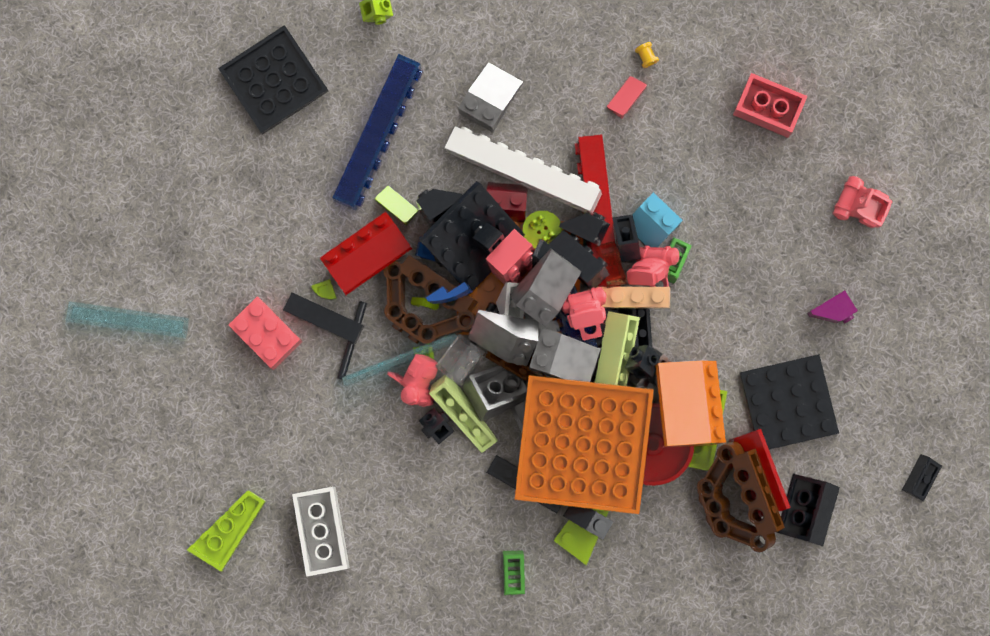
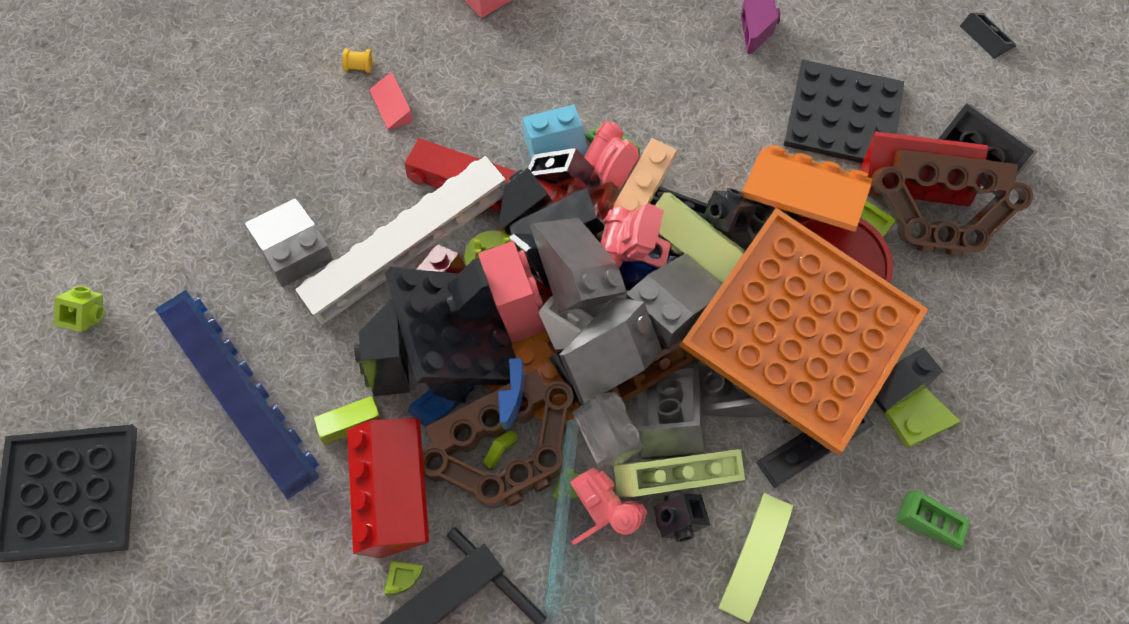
camera: 70 degrees left, 20 degrees down
none -> yellowish green slope [718,493,793,623]

